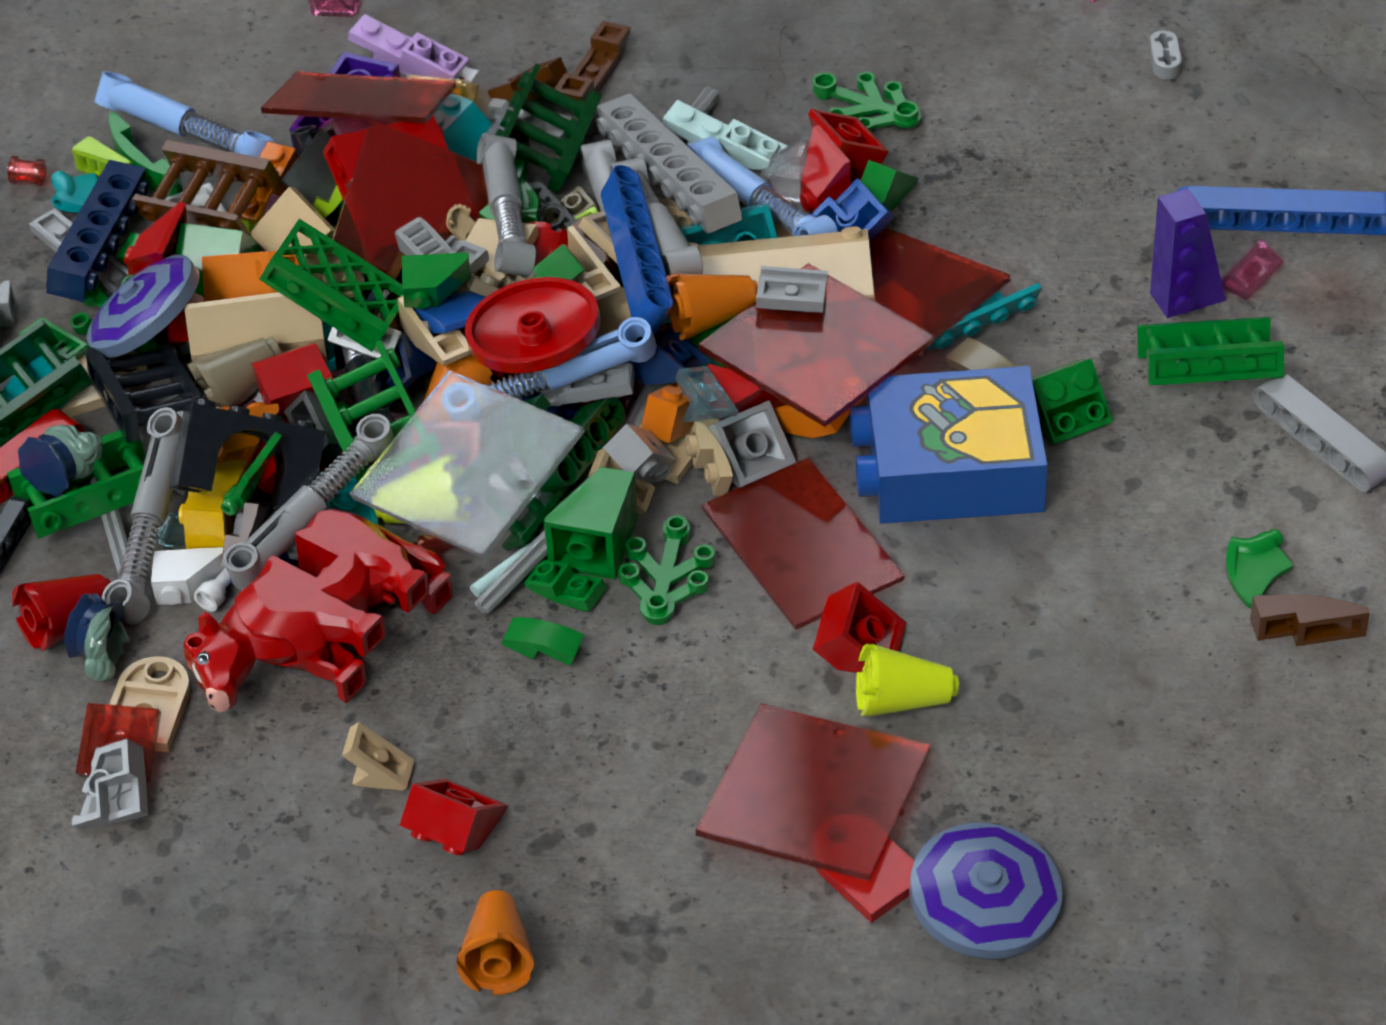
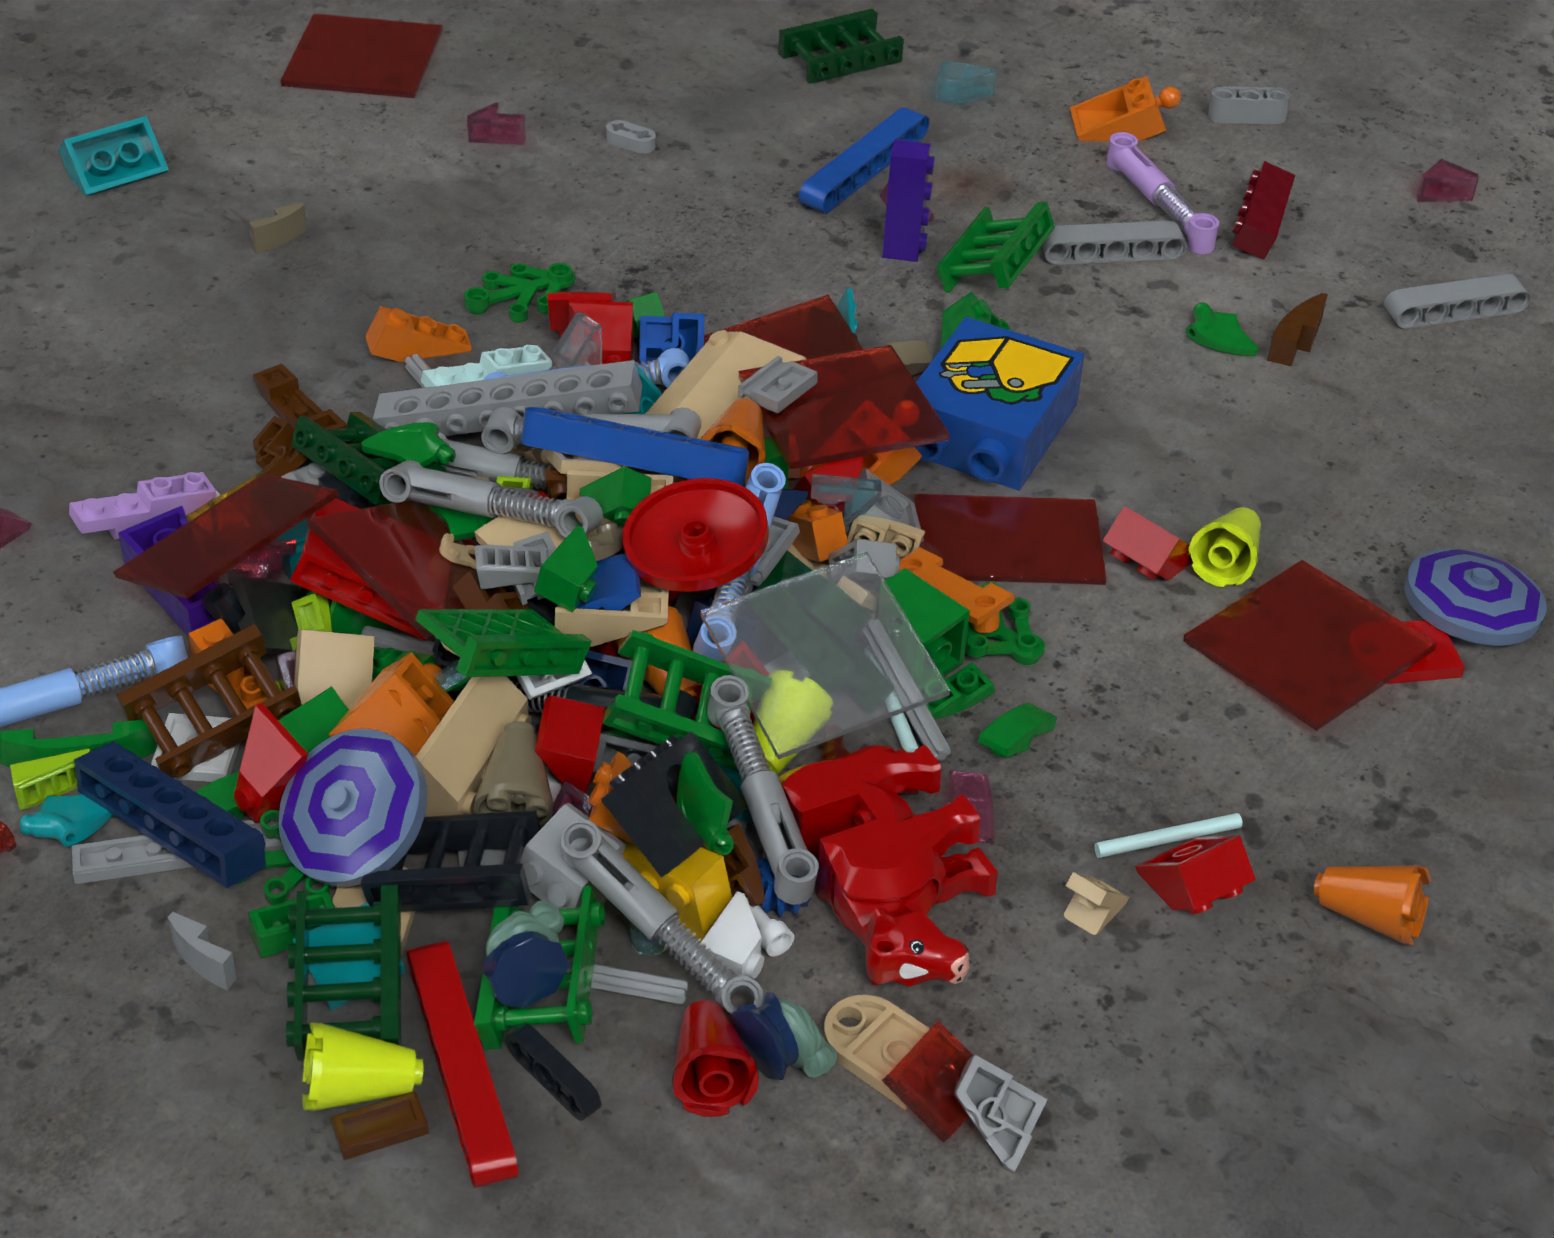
camera: 65 degrees left, 5 degrees down
none -> green arm [361,422,456,468]
none -> orange slope [365,306,472,362]
none -> orange brick [898,547,1015,633]
none -> clear pink slope [948,770,994,843]
none -> light aqua bar [1094,813,1242,858]

